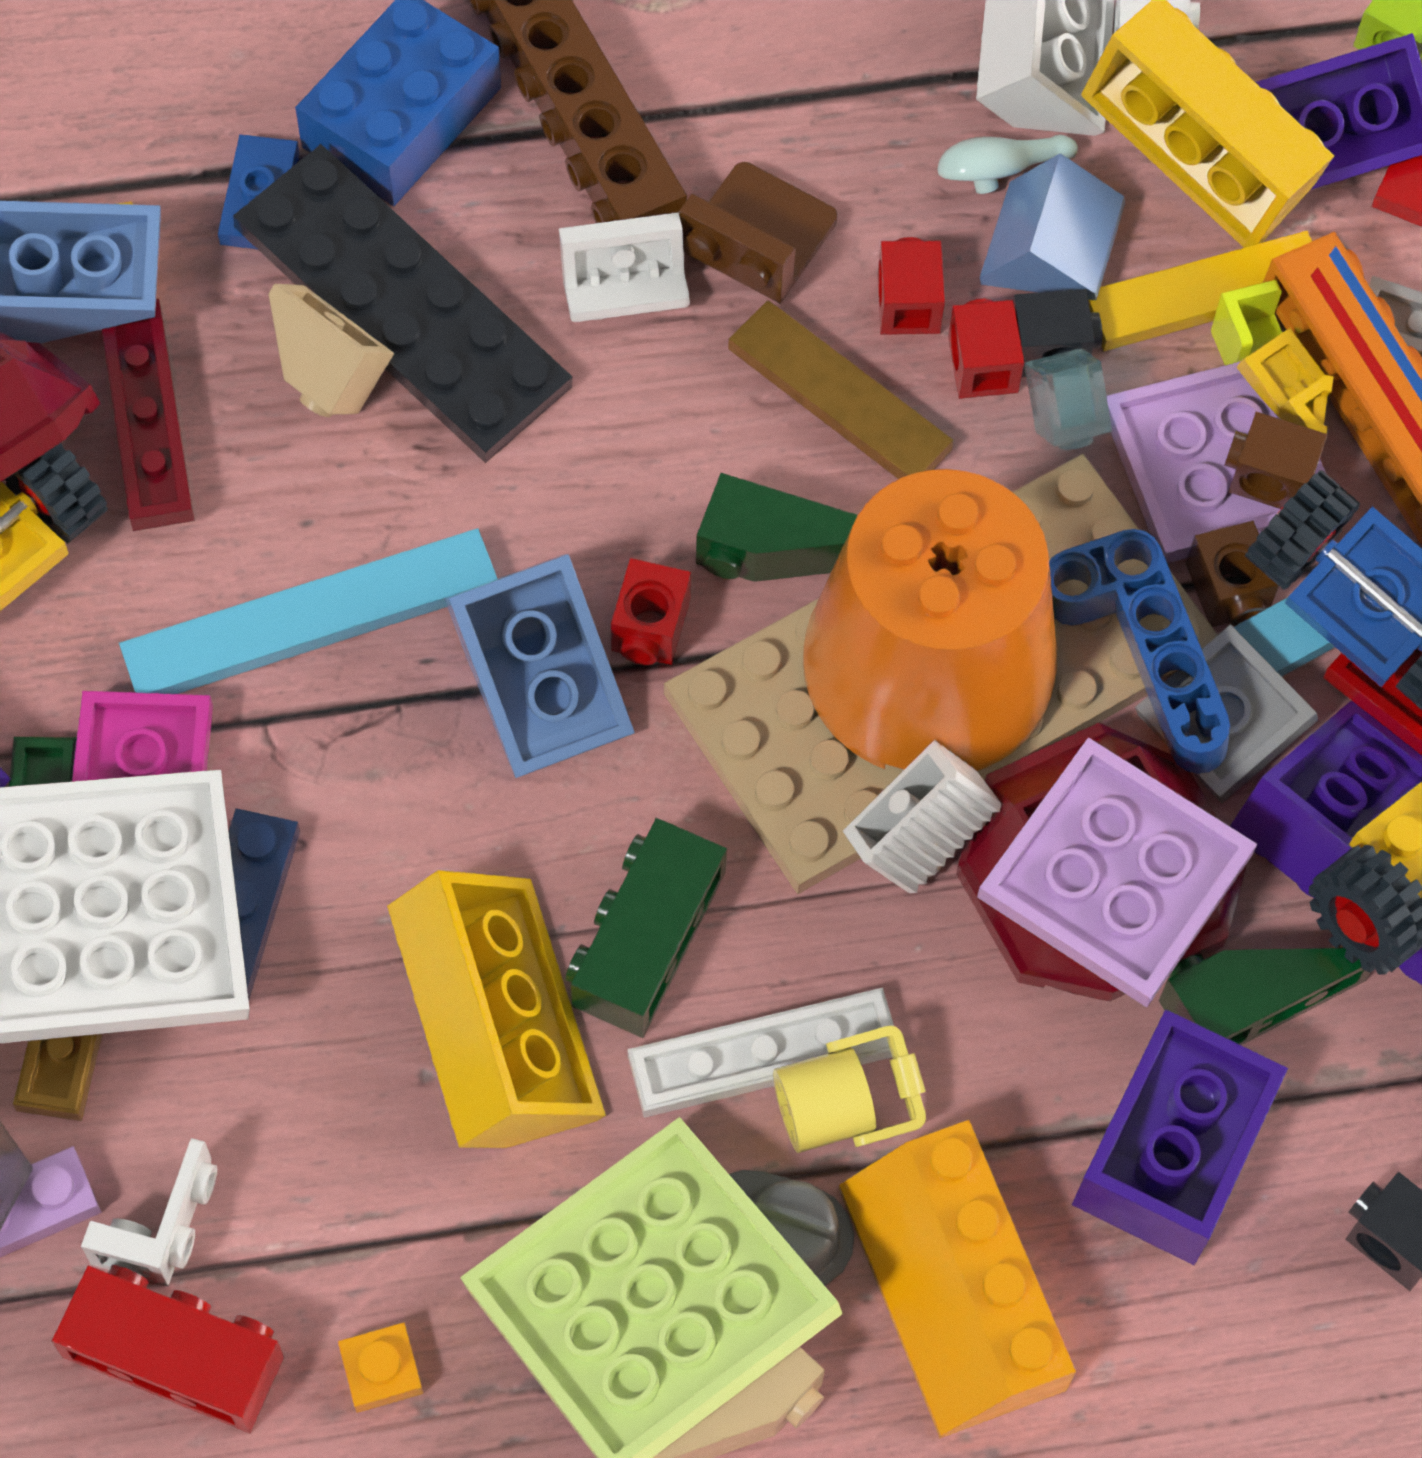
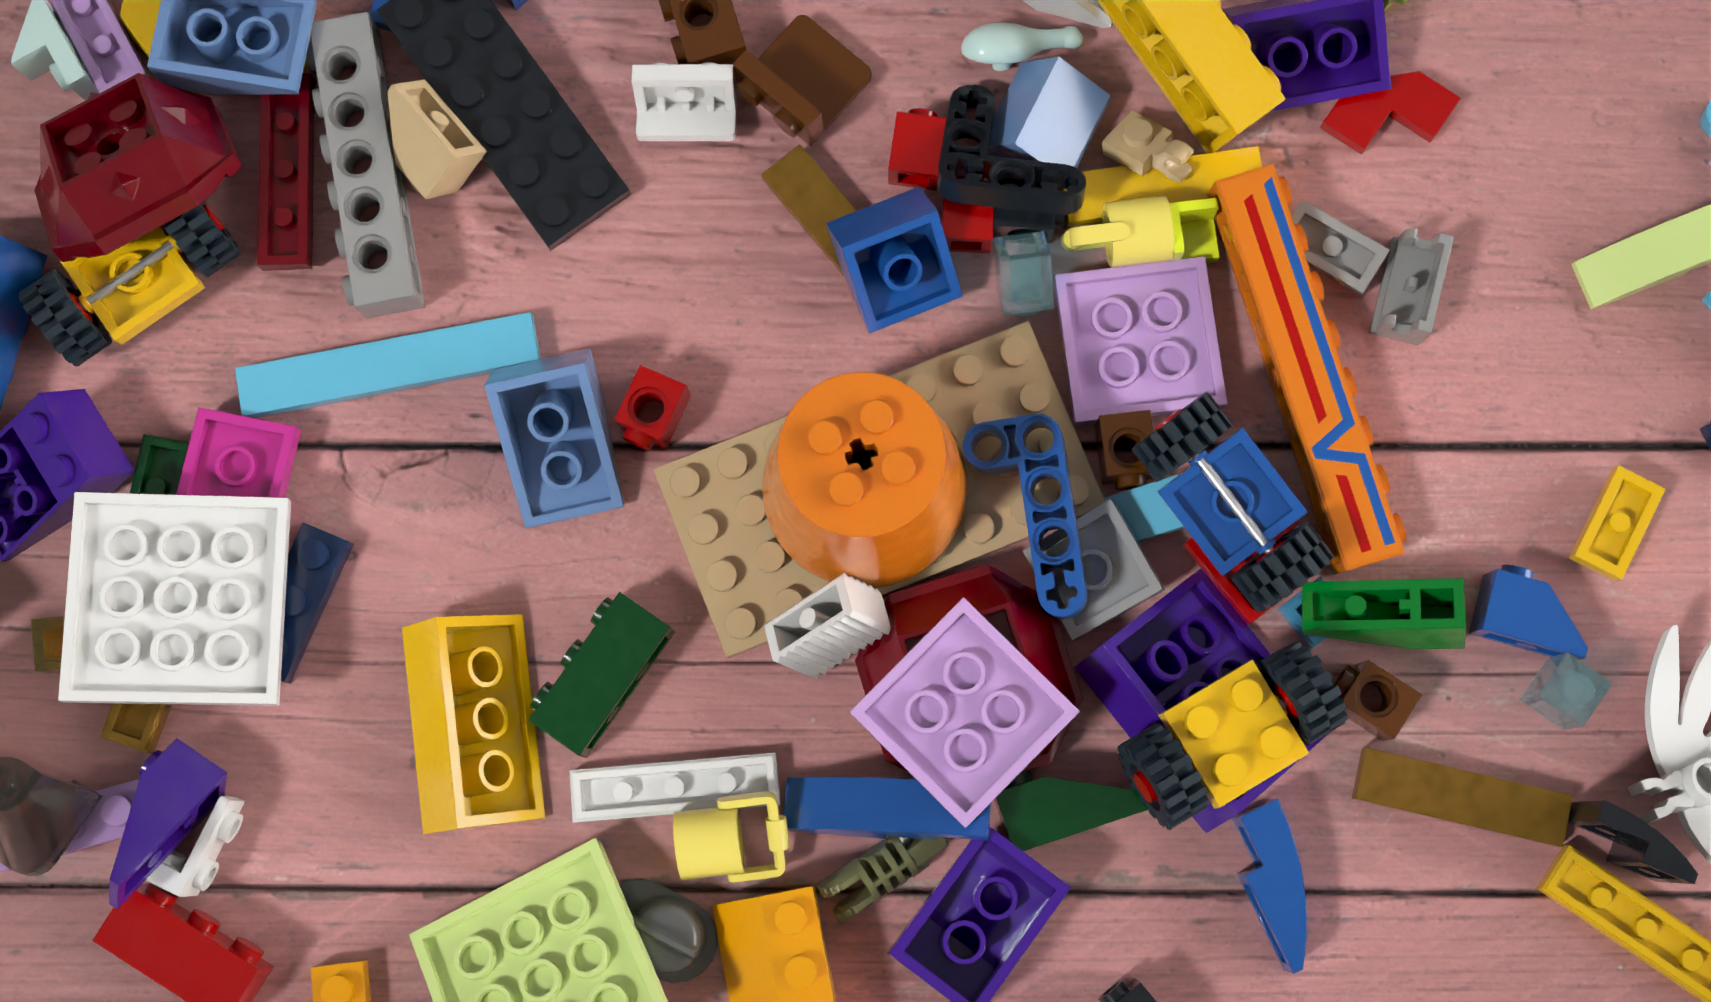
camera: 20 degrees right, 15 degrees up
dark green slope [696,473,858,582] -> none
reddish brown brick [1224,411,1328,509] -> none
yellow slope [1236,328,1333,434] -> none
none -> dark purple slope [109,738,227,910]
none -> light grey brick [306,12,425,319]
none -> blue slope [783,777,991,841]
none -> olive hinge [816,836,948,924]
none -> blue slope [826,186,963,333]
none -> black beam [937,85,1086,215]
none -> light yellow piece [1060,195,1174,268]
none -> tan plate [1102,110,1193,183]

